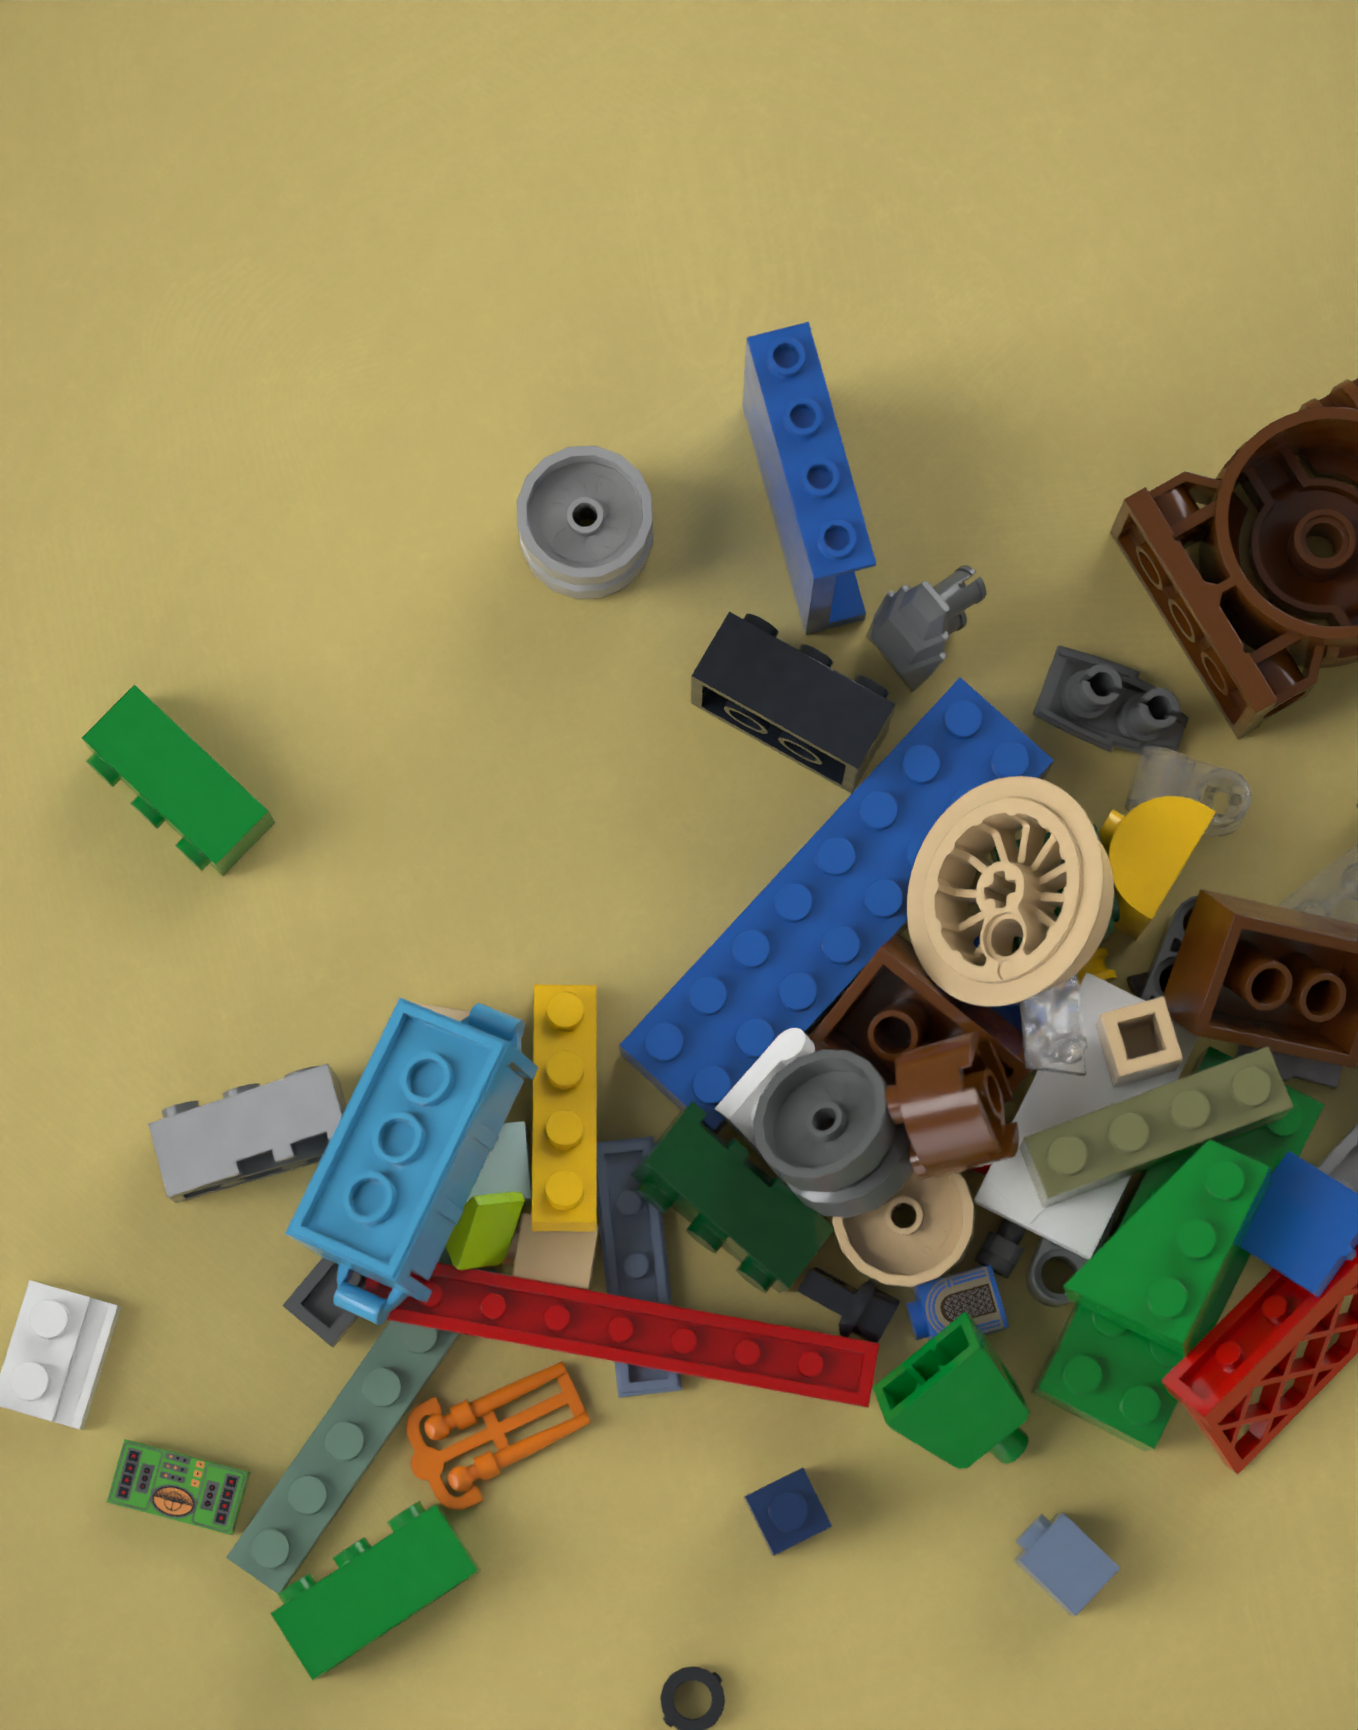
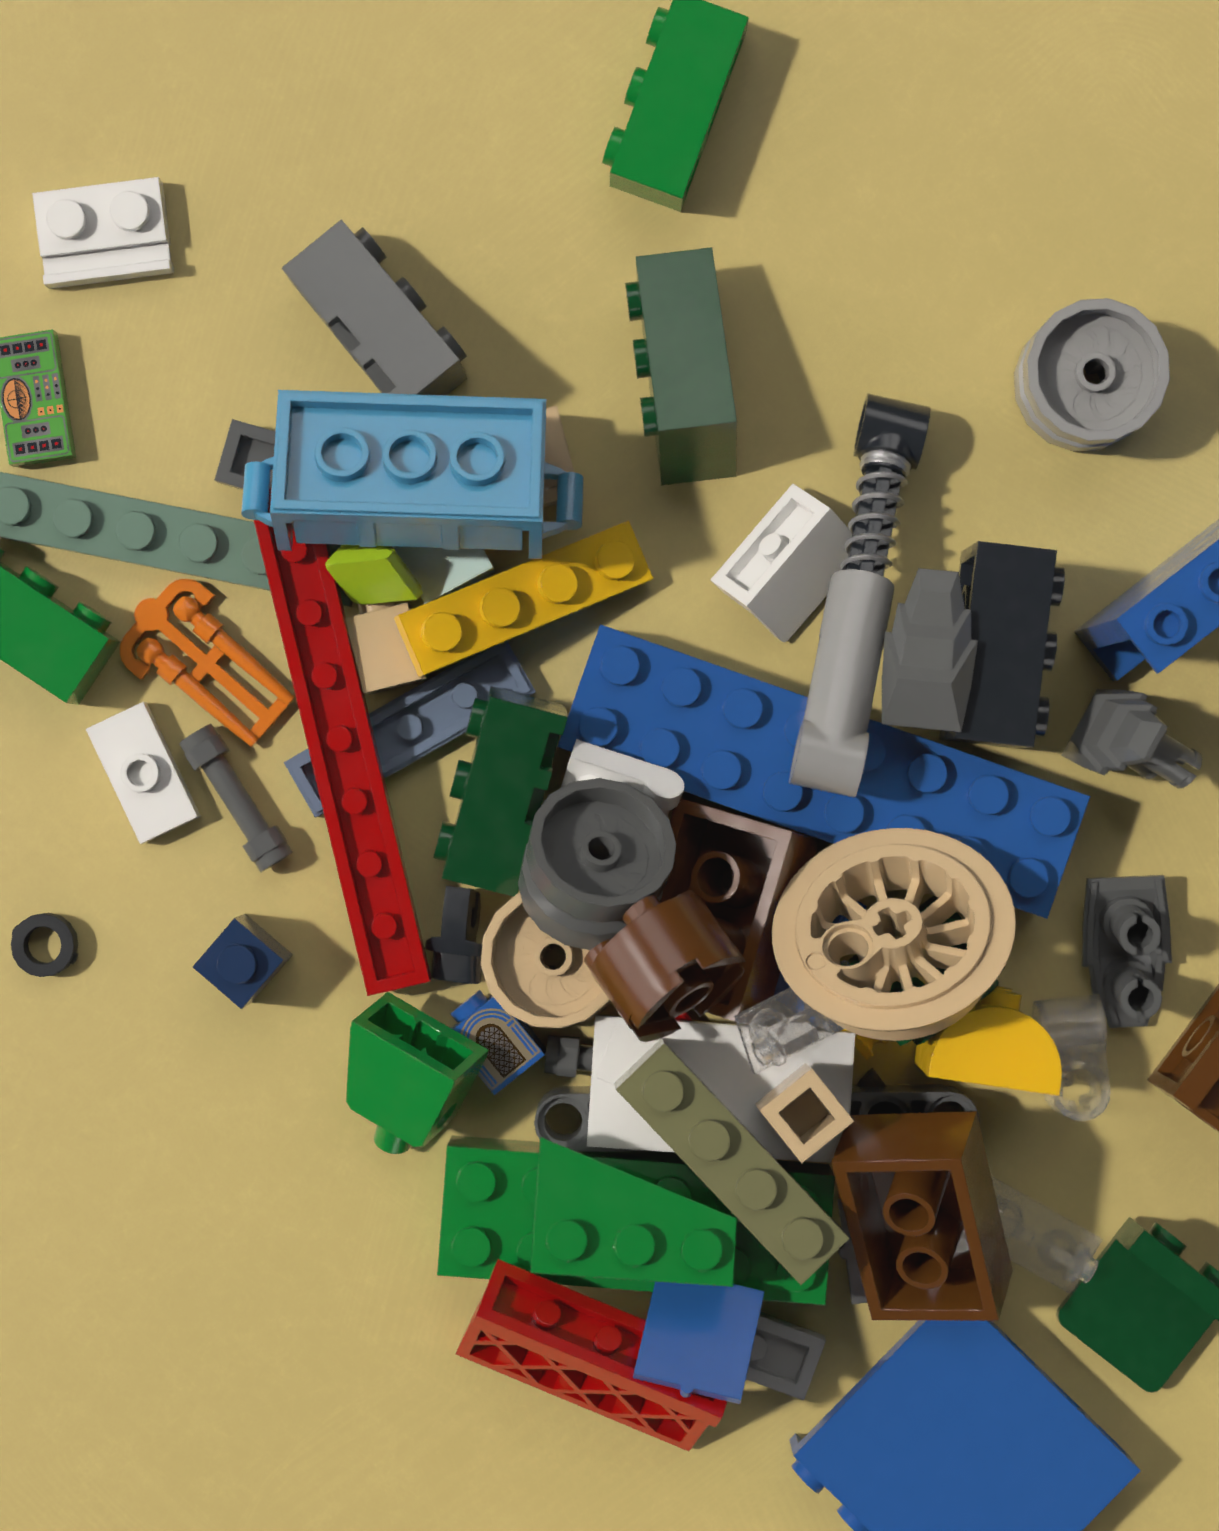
camera: 65 degrees right, 10 degrees up
sand blue brick [1013,1513,1120,1616] -> none
none -> white plate [86,702,201,844]
none -> dark grey bar [179,724,293,873]
none -> dark green wedge [625,247,737,486]
none -> white panel [711,484,852,642]
none -> light grey piece [789,393,931,798]
none -> dark grey connector [882,568,978,732]

